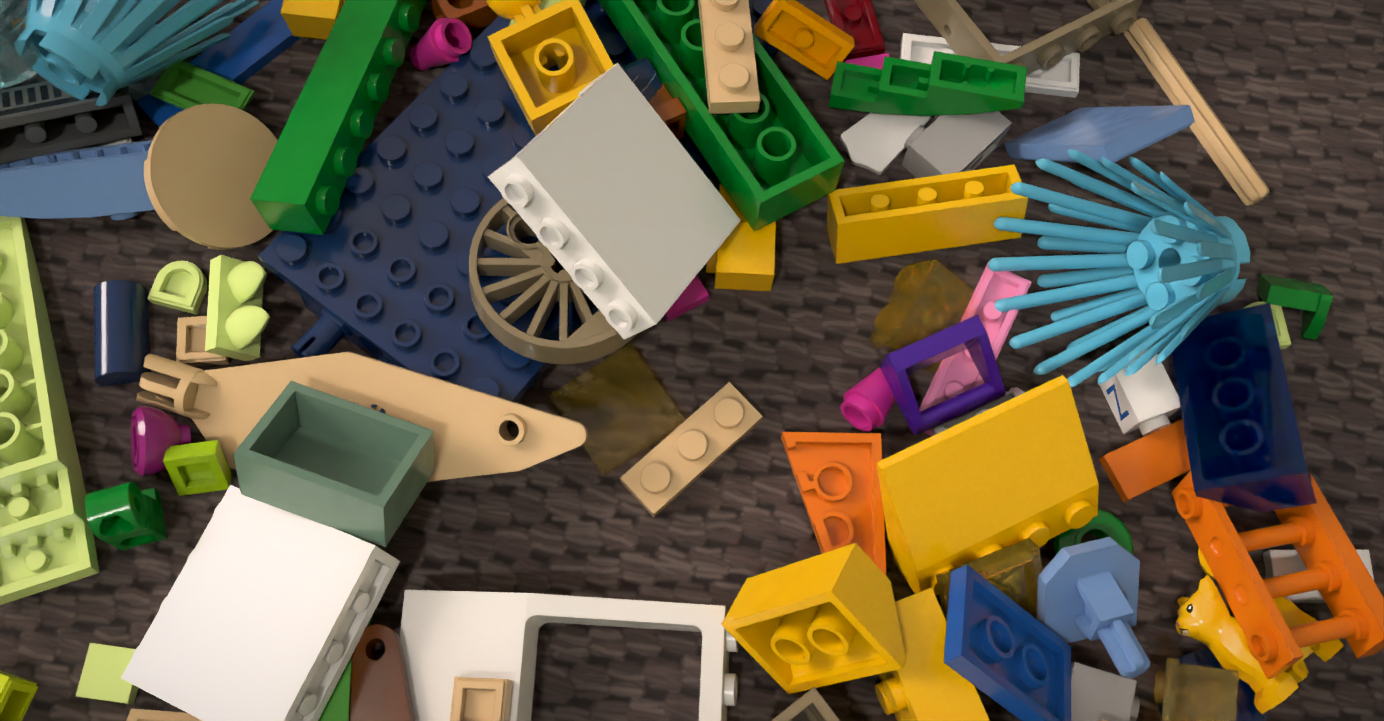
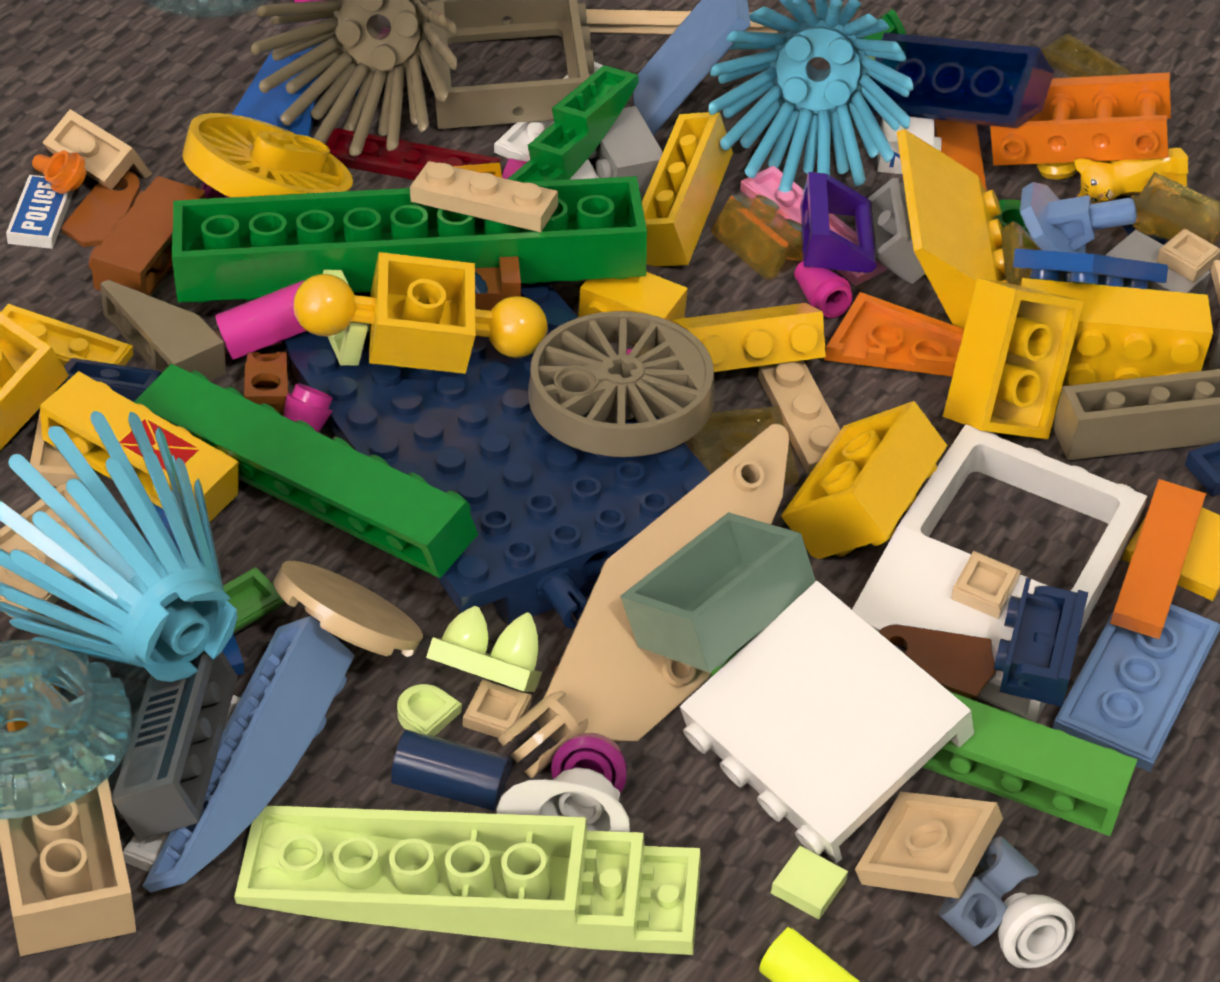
camera: 65 degrees left, 25 degrees down
green leg [85,482,167,551] -> none
lime plate [163,440,231,496] -> none
white panel [488,63,741,340] -> none
none -> white piece [496,768,630,832]
none -> yellow brick [672,303,826,372]
none -> yellow brick [781,401,947,559]

